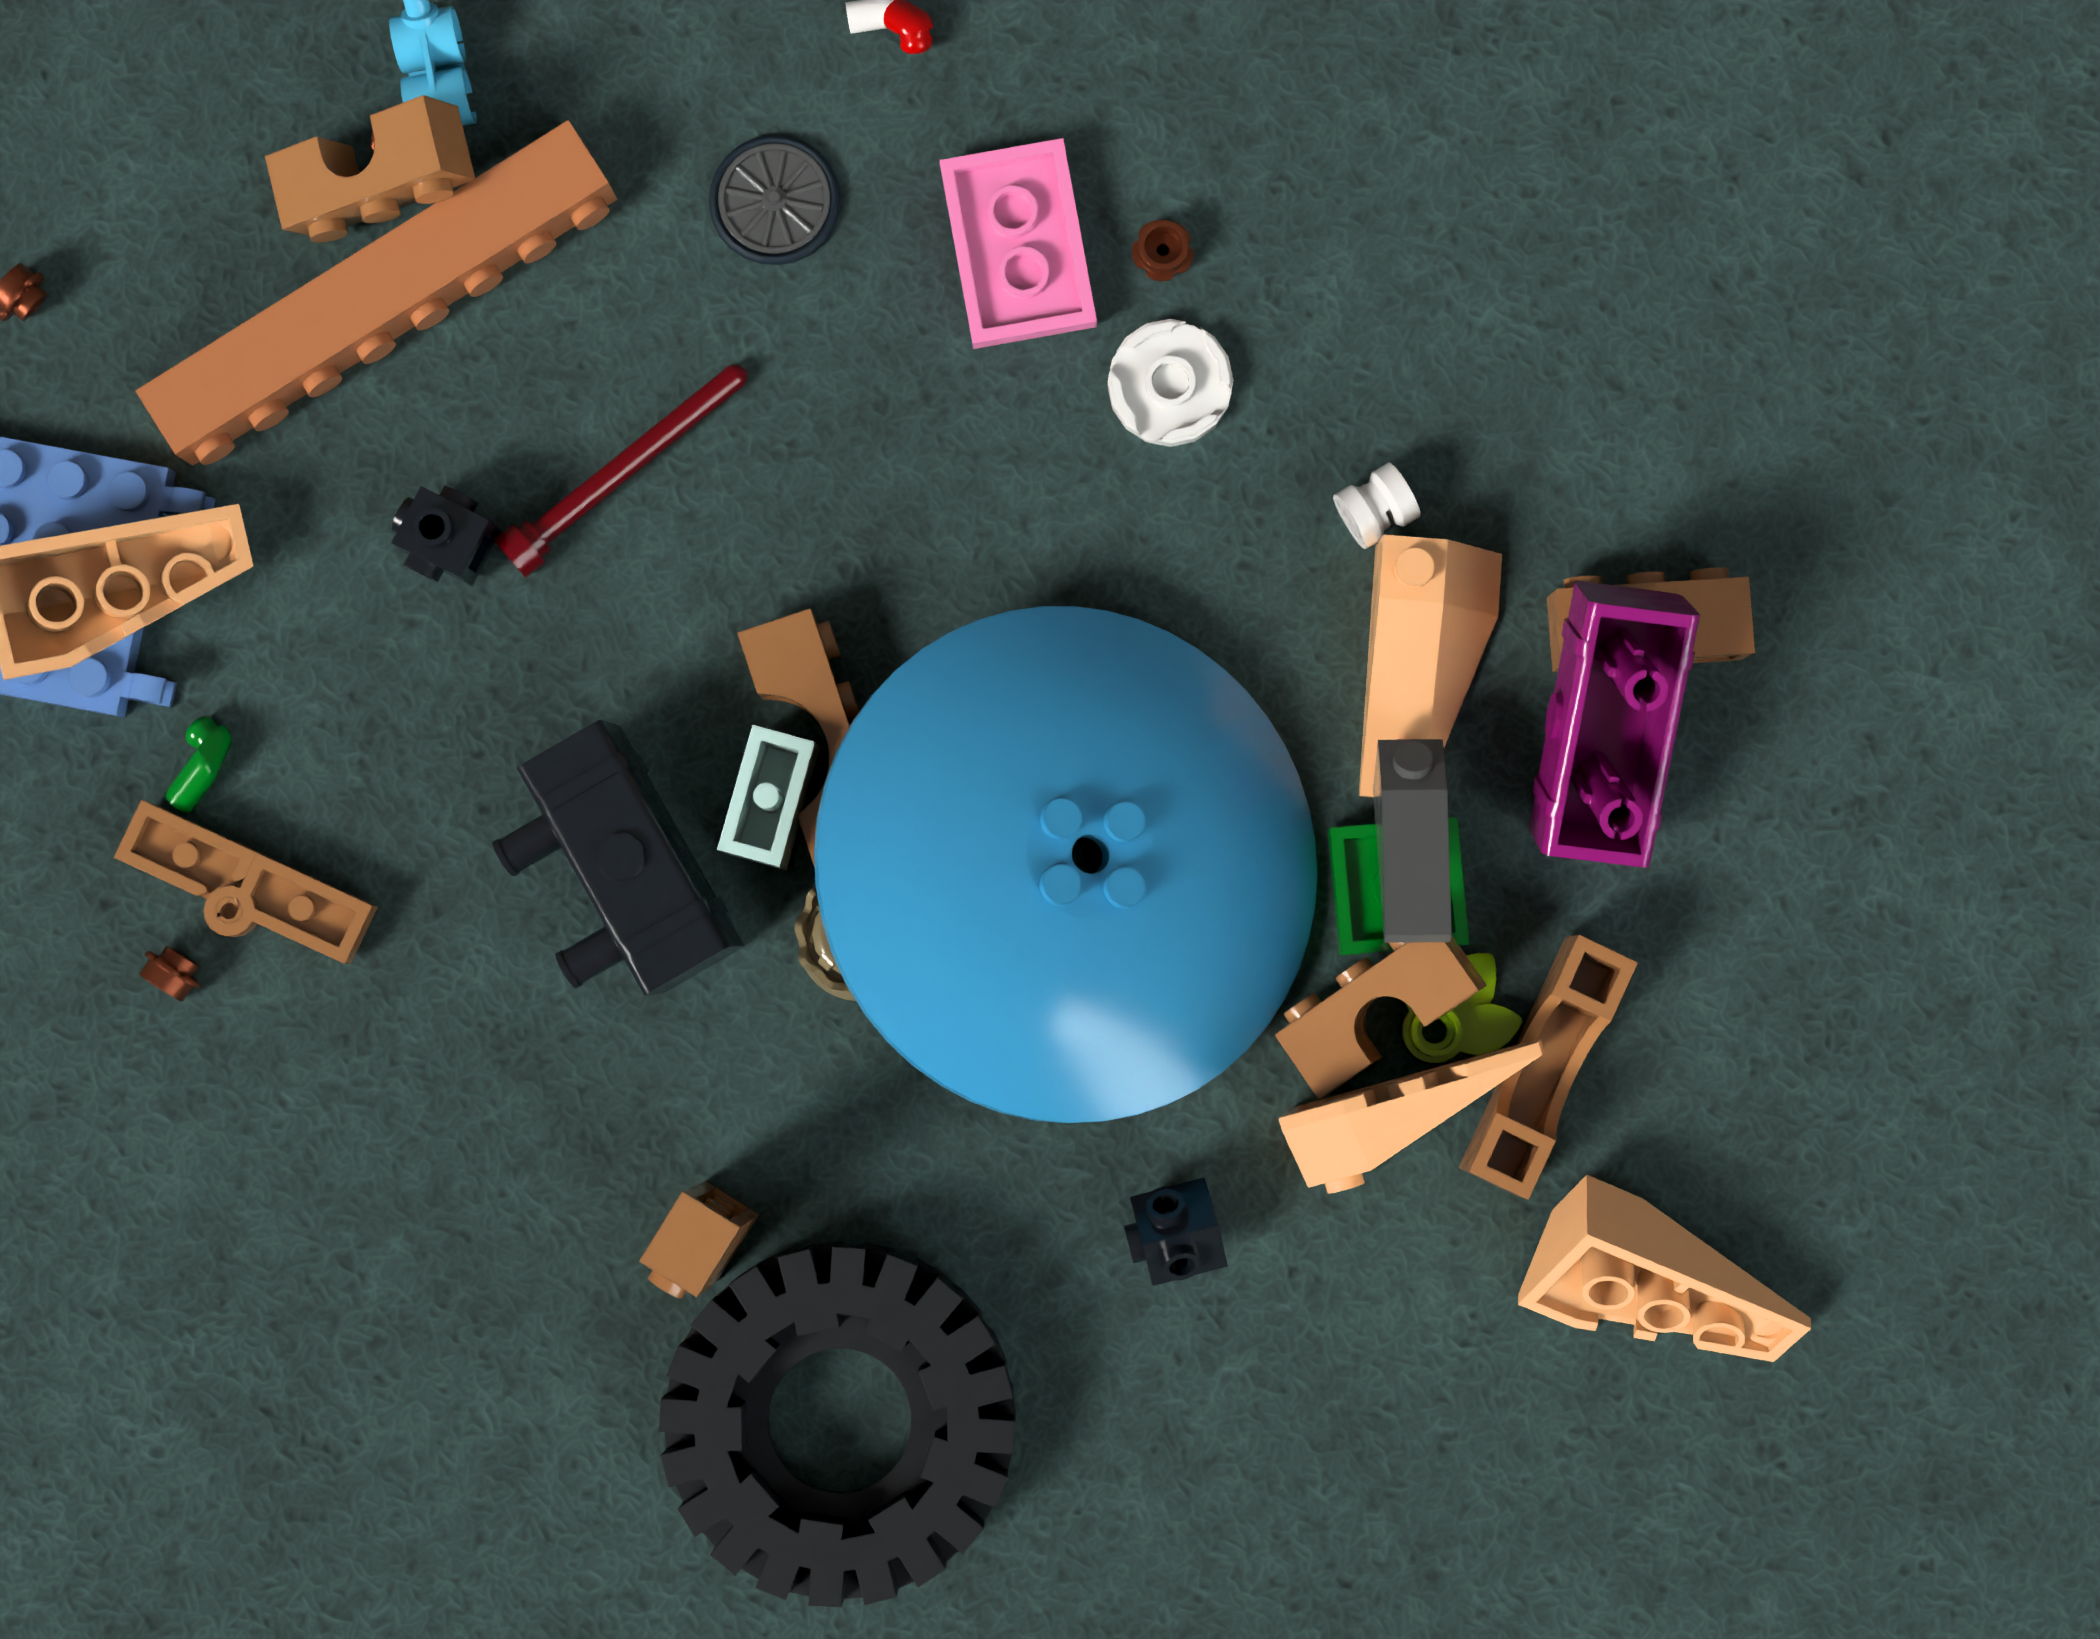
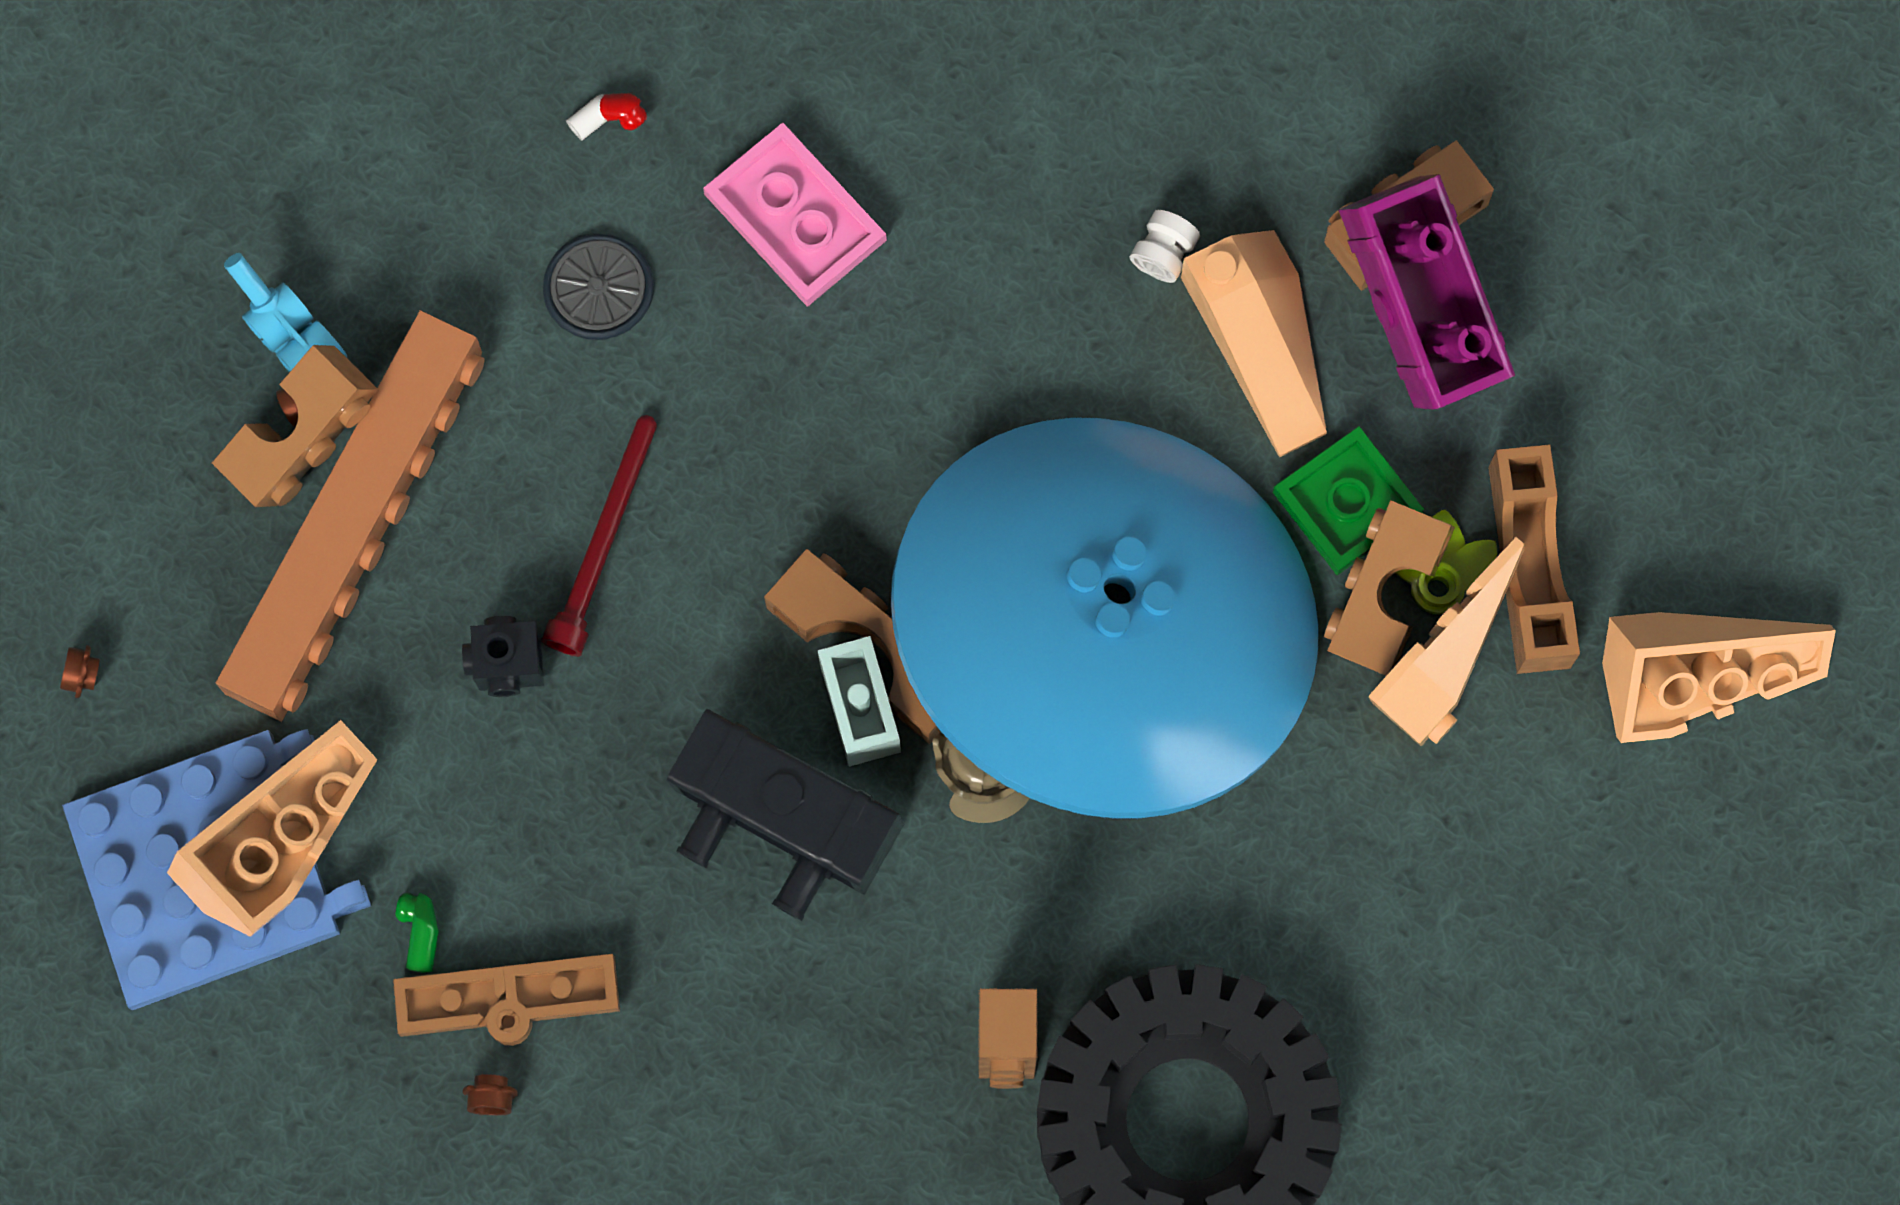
camera: 30 degrees left, 10 degrees down
white tile [1107,319,1234,447] -> none
black brick [1124,1177,1228,1286] -> none
copper plate [1132,220,1194,282] -> none
dark grey slope [1373,739,1452,943] -> none

